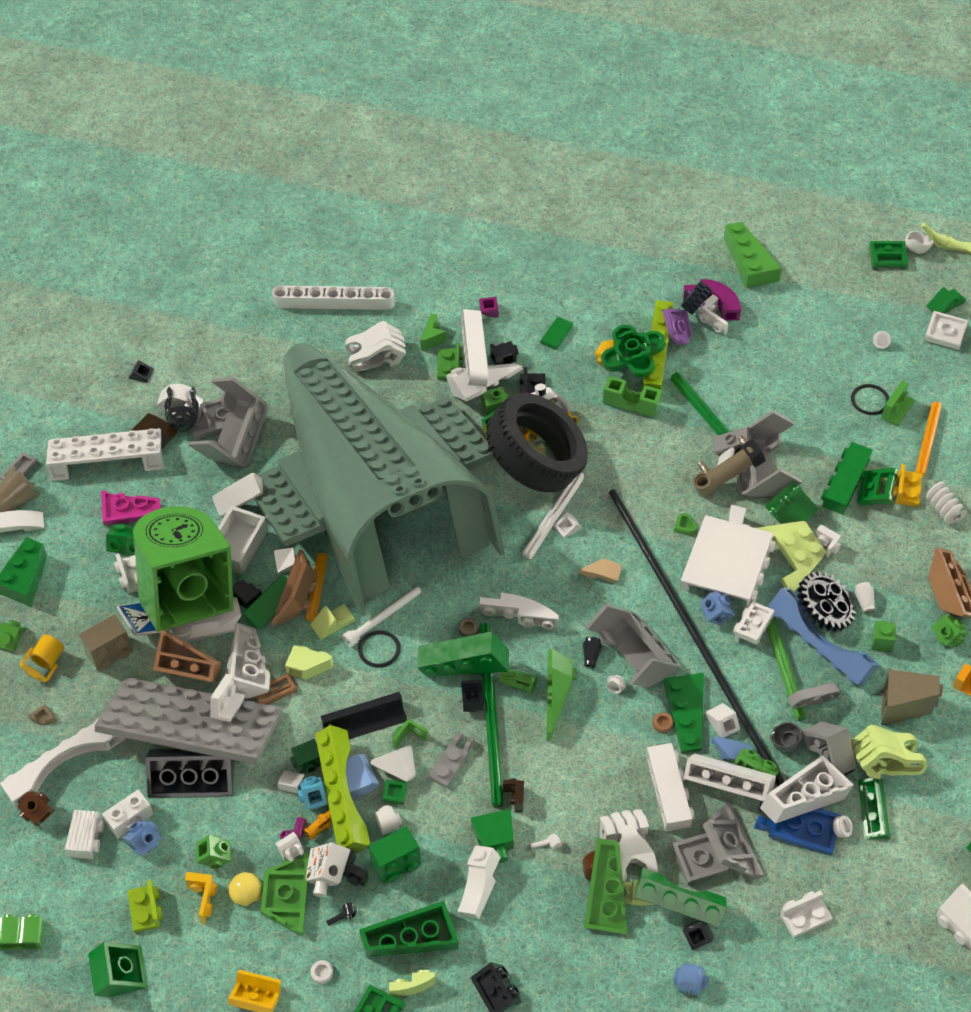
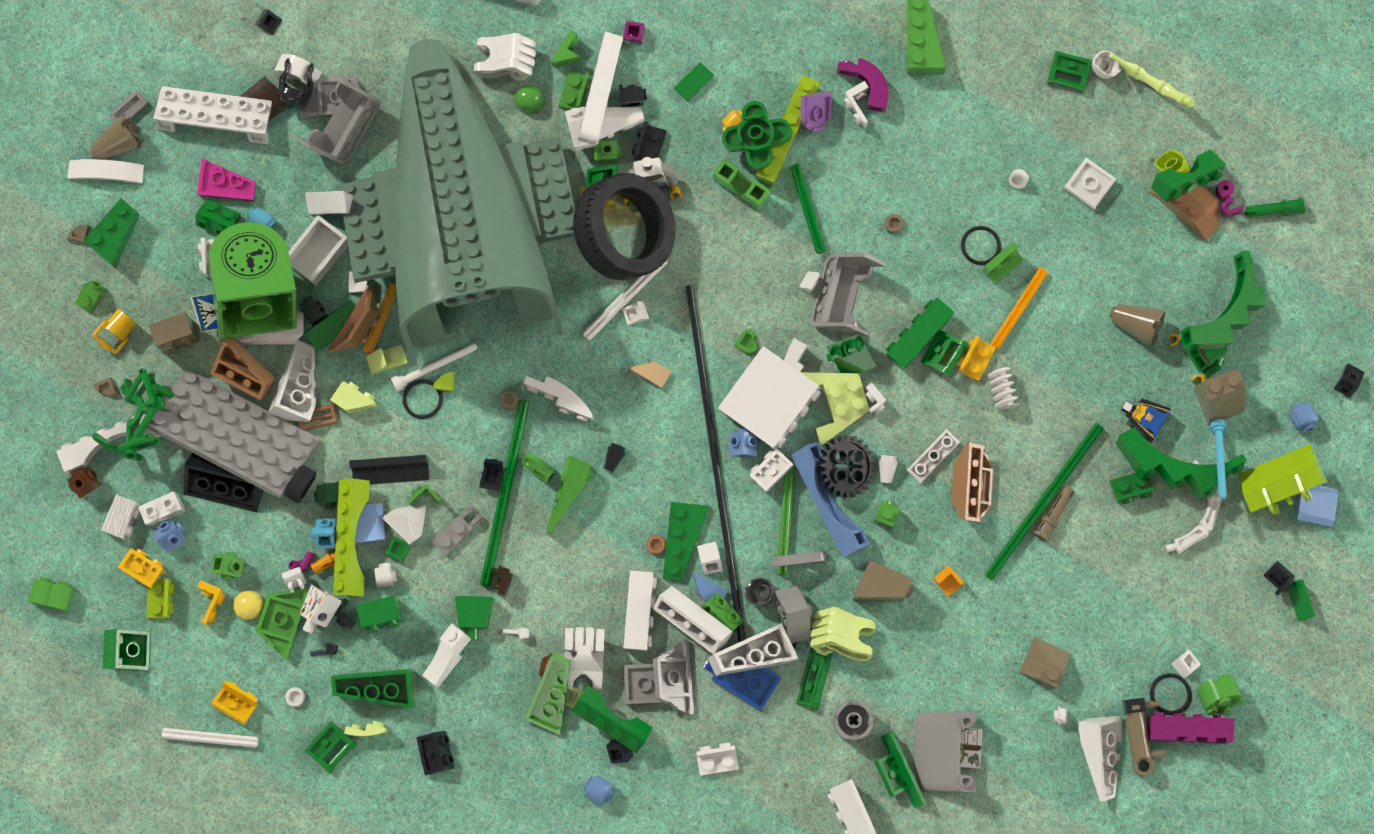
camera: 20 degrees right, 25 degrees up
white bracket [210,674,245,722] -> none
white slope [278,770,305,794] -> none
green wedge [417,631,509,677] -> none
light grey windscreen [585,604,681,688] -> none
white plate [606,675,626,694] -> none
black wheel [681,281,712,315] -> none
dark tan piece [693,436,766,498] -> none
light grey plate [714,427,751,455] -> none
white tile [833,816,853,838] -> none
green slope [926,287,966,314] -> none
bright green brick [931,614,968,647] -> none
none -> green piece [92,368,174,461]
none -> yellow bracket [118,548,166,589]
none -> black tyre [285,465,317,503]
none -> lime tile [433,372,454,392]
none -> bright green hair [514,85,545,114]
none -> light grey brick [833,701,873,741]
none -> dark tan tile [885,214,904,234]
none -> white tile [907,429,960,484]

